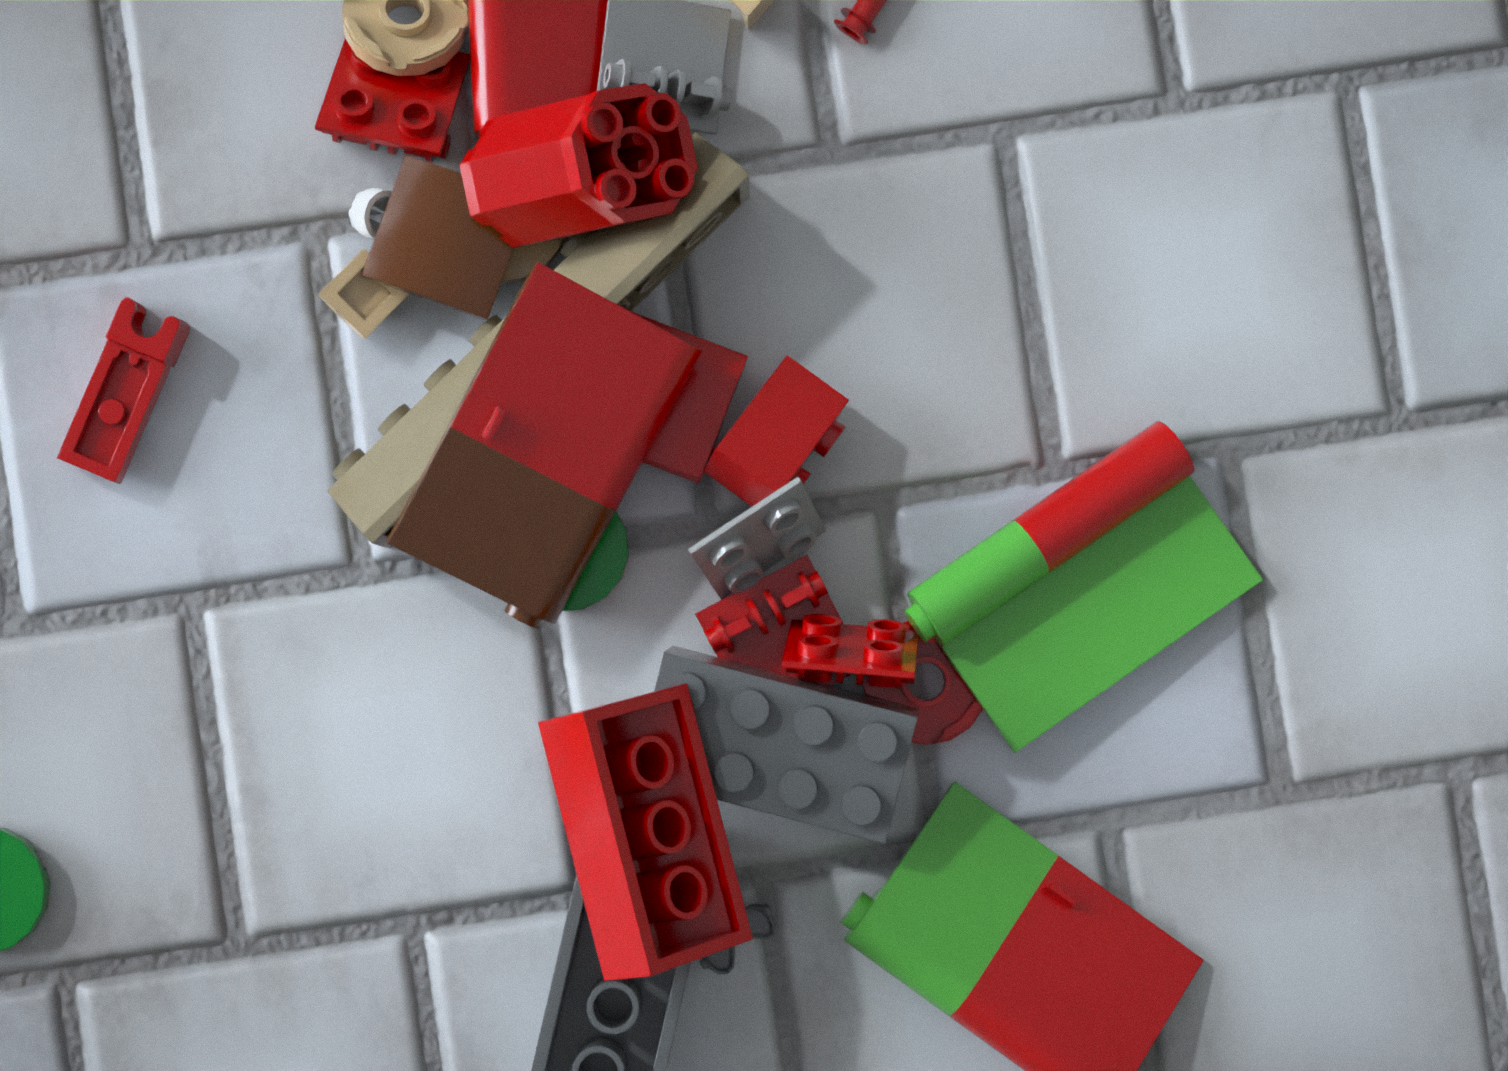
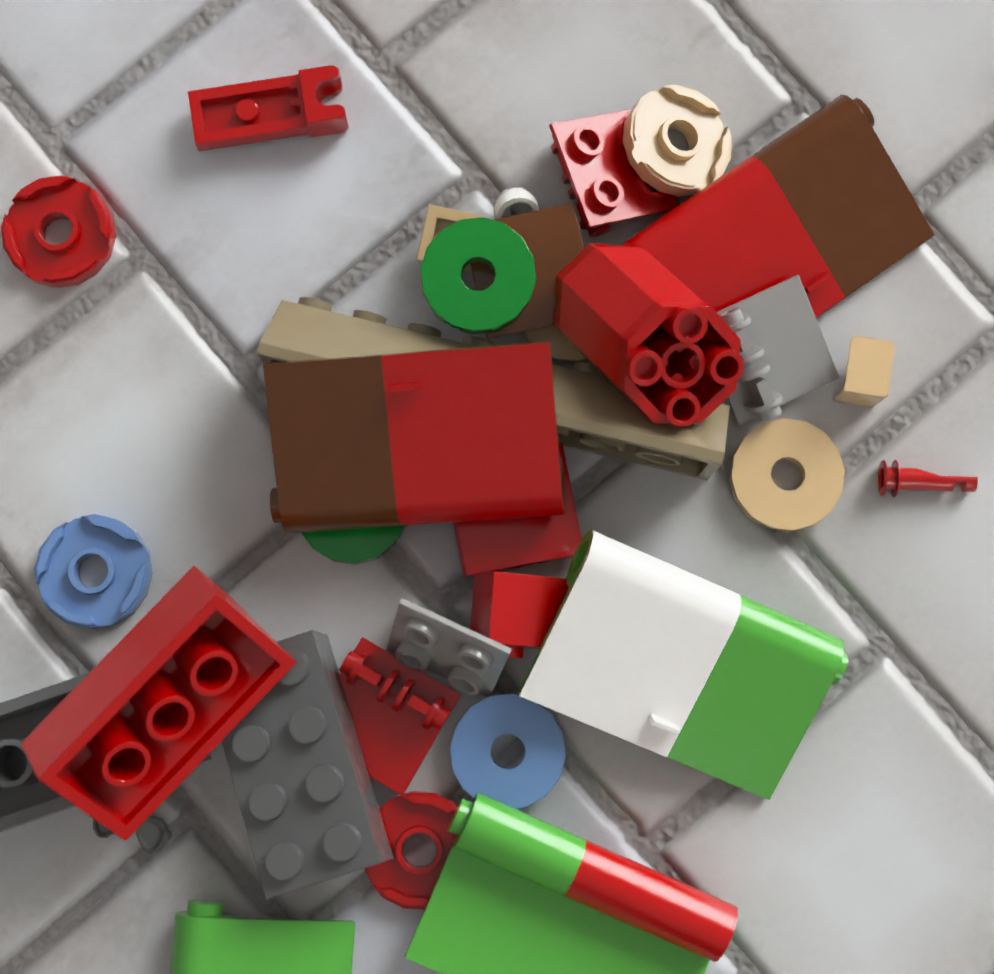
camera: 60 degrees right, 5 degrees down
red hinge [781,614,918,689] -> none
none -> red tile [1,175,116,288]
none -> medium blue tile [34,514,153,629]
none -> green tile [420,217,536,335]
none -> medium blue tile [450,693,566,809]
none -> door [518,529,848,800]
none -> tan tile [729,418,845,533]

